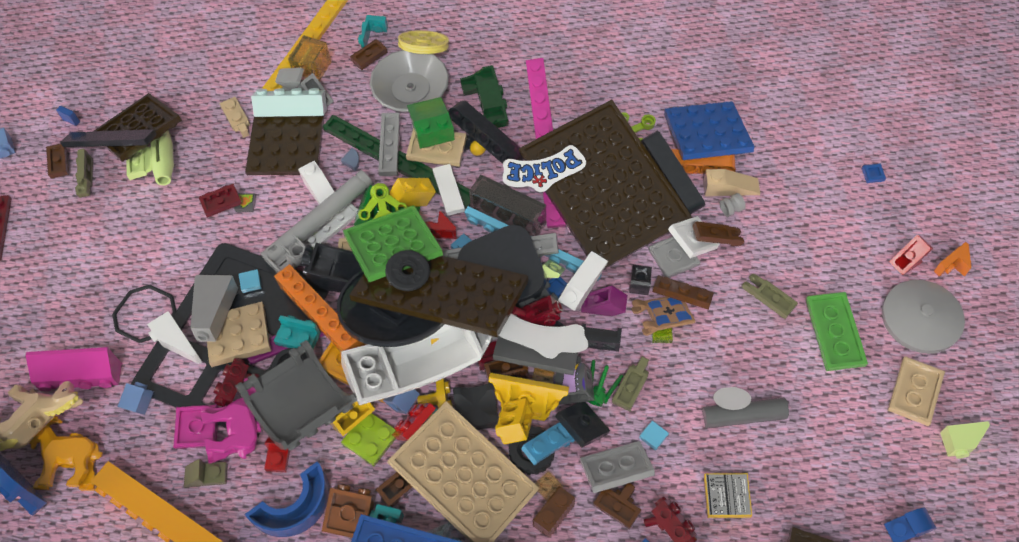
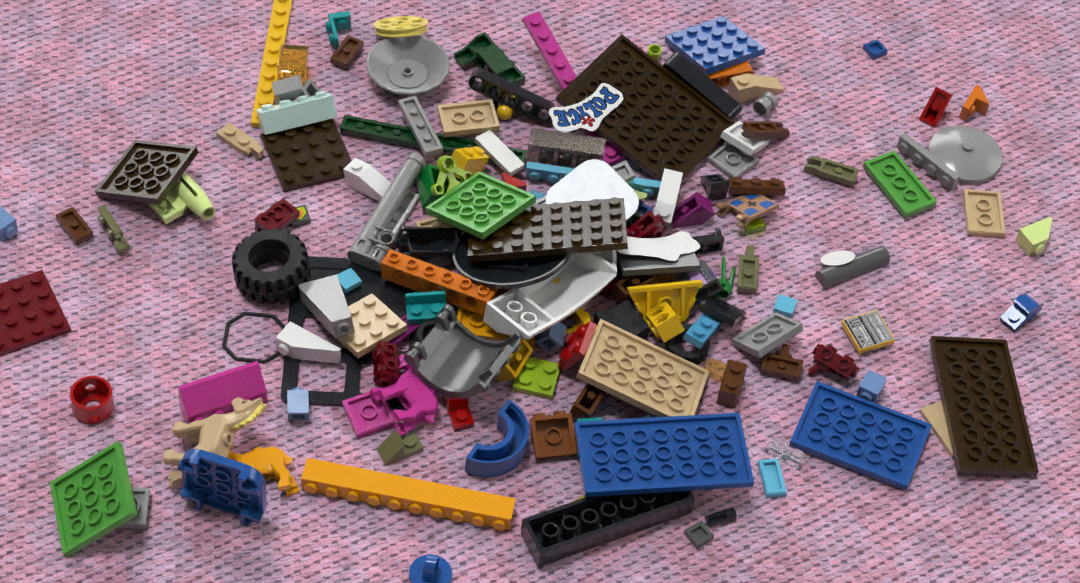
camera: 30 degrees left, 10 degrees down
blue tile [56,106,80,126] -> none
black tile [60,130,156,147] -> none
sand blue tile [341,148,359,171] -> none
black wheel [385,250,430,291] -> none
green slope [407,97,455,149] -> none
none -> black tyre [232,228,310,304]
none -> light grey plate [896,133,960,191]

